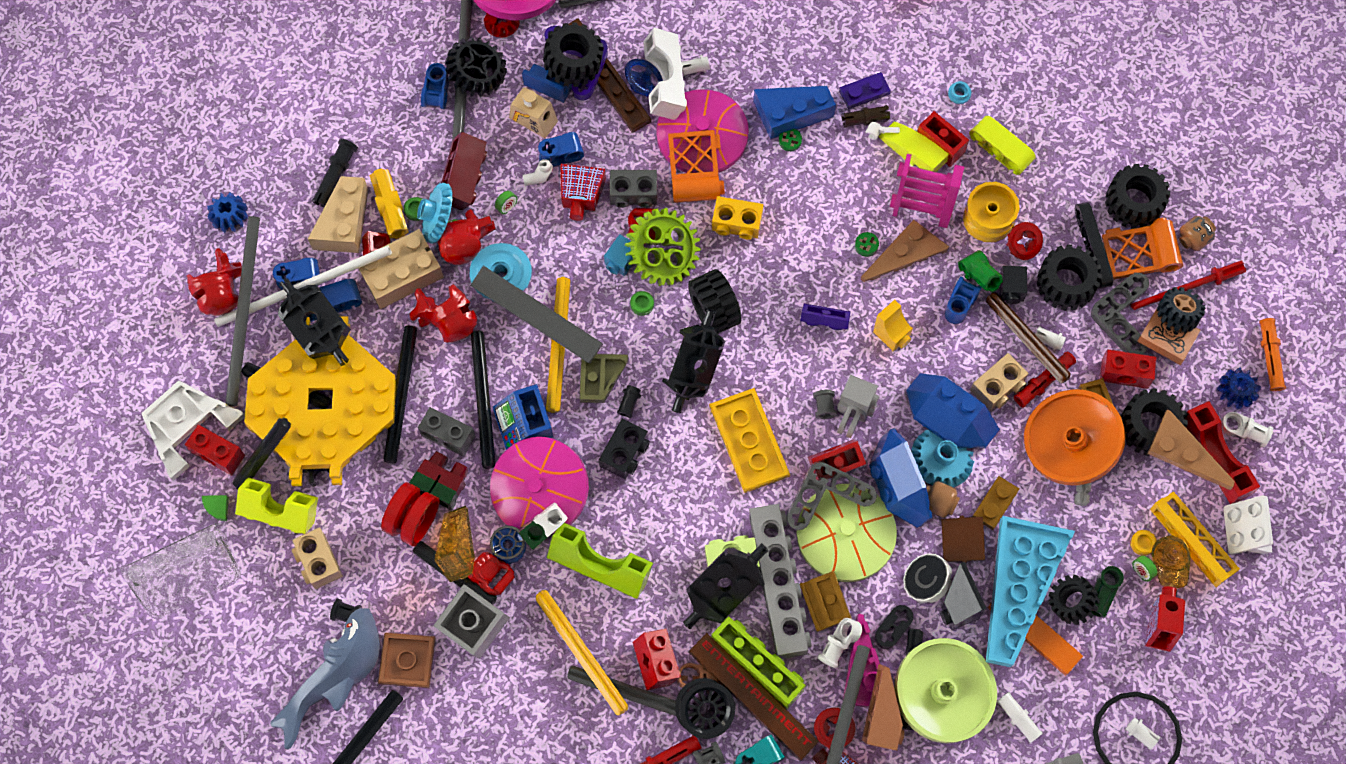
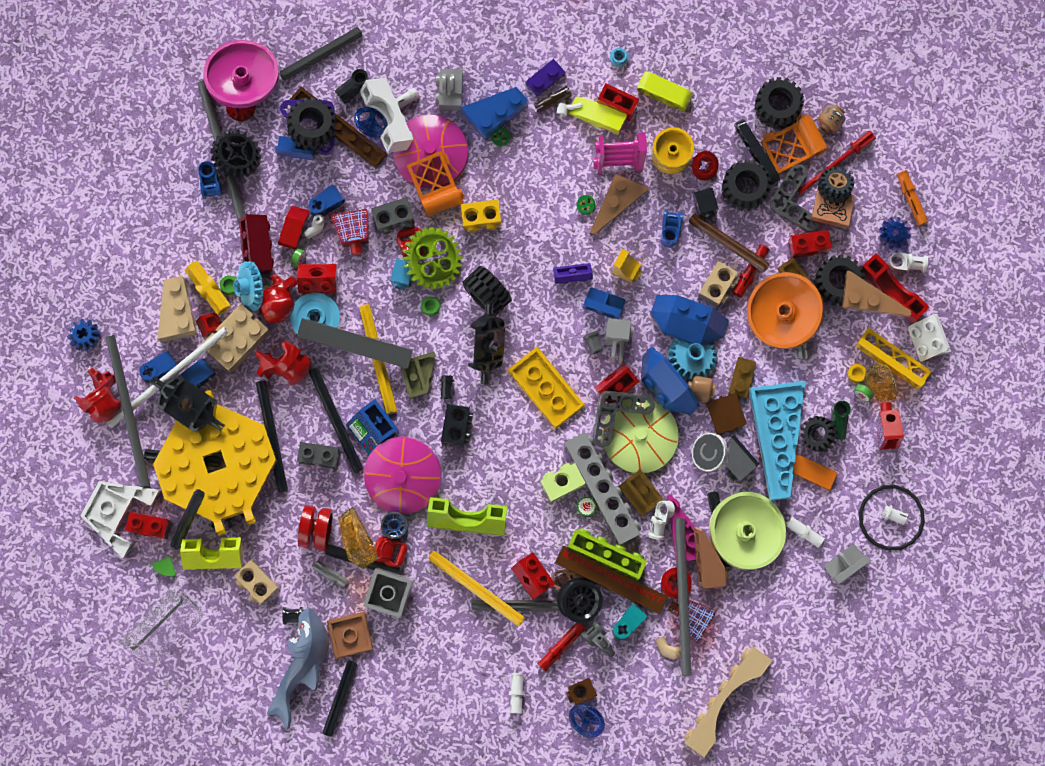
camera: 20 degrees left, 10 degrees up
black pin [312,139,358,207] -> none
hips [409,451,468,511] -> none
tan torso [509,87,558,139] -> none
leg [518,502,568,550] -> none
black plate [683,543,769,629] -> none
black beam [875,605,913,649] -> none
green piece [958,250,1003,292] -> none
white pin [1035,326,1066,351] -> none
none -> red slope [278,205,310,250]
none -> red brick [297,264,338,293]
none -> light grey axle [313,560,348,589]
none -> black piece [334,69,370,104]
none -> light grey brick [435,69,463,111]
none -> tile [577,497,596,517]
none -> blue panel [583,287,626,319]

